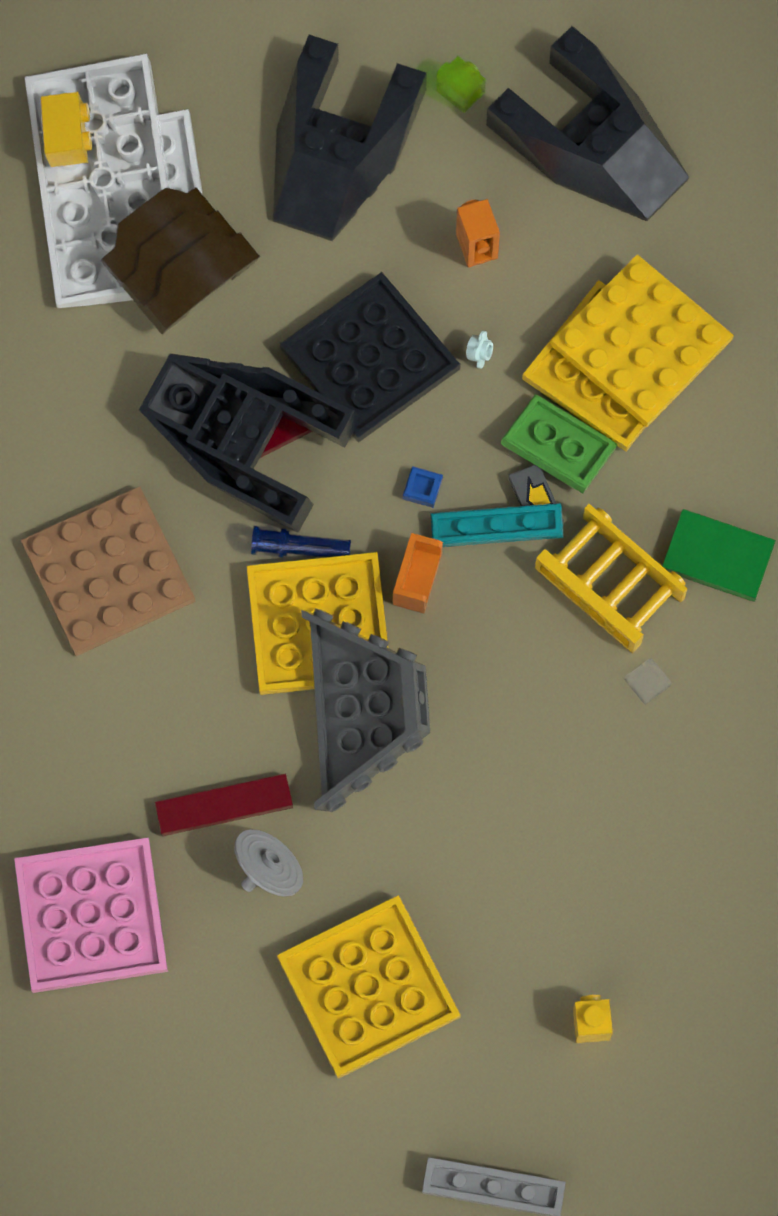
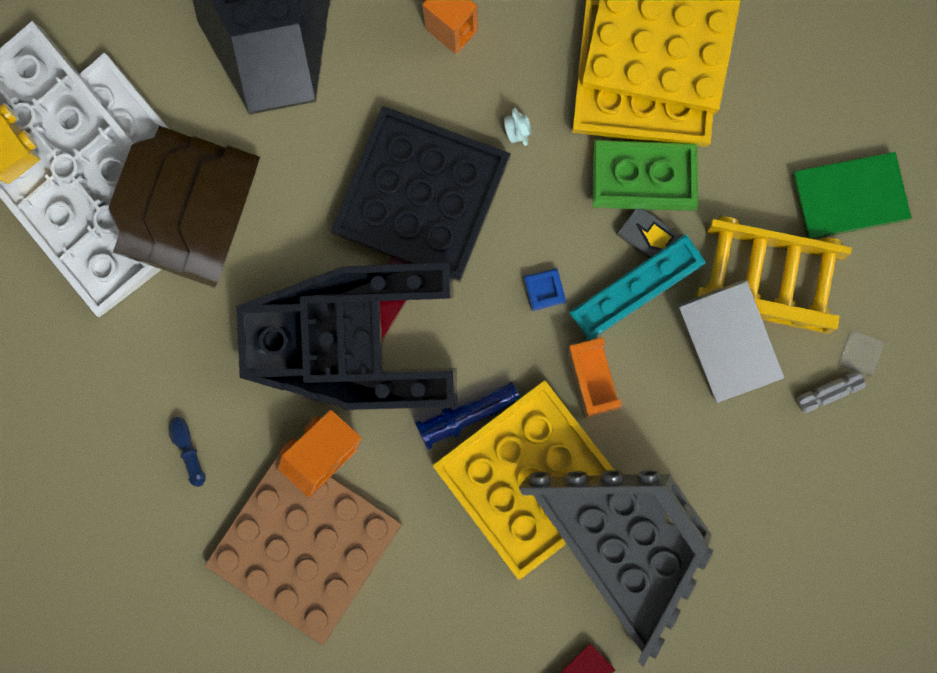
camera: 25 degrees left, 10 degrees up
none -> dark blue piece [168,417,206,487]
none -> orange brick [278,410,362,498]
none -> light grey tile [679,279,784,403]
none -> light grey axle [796,371,866,413]

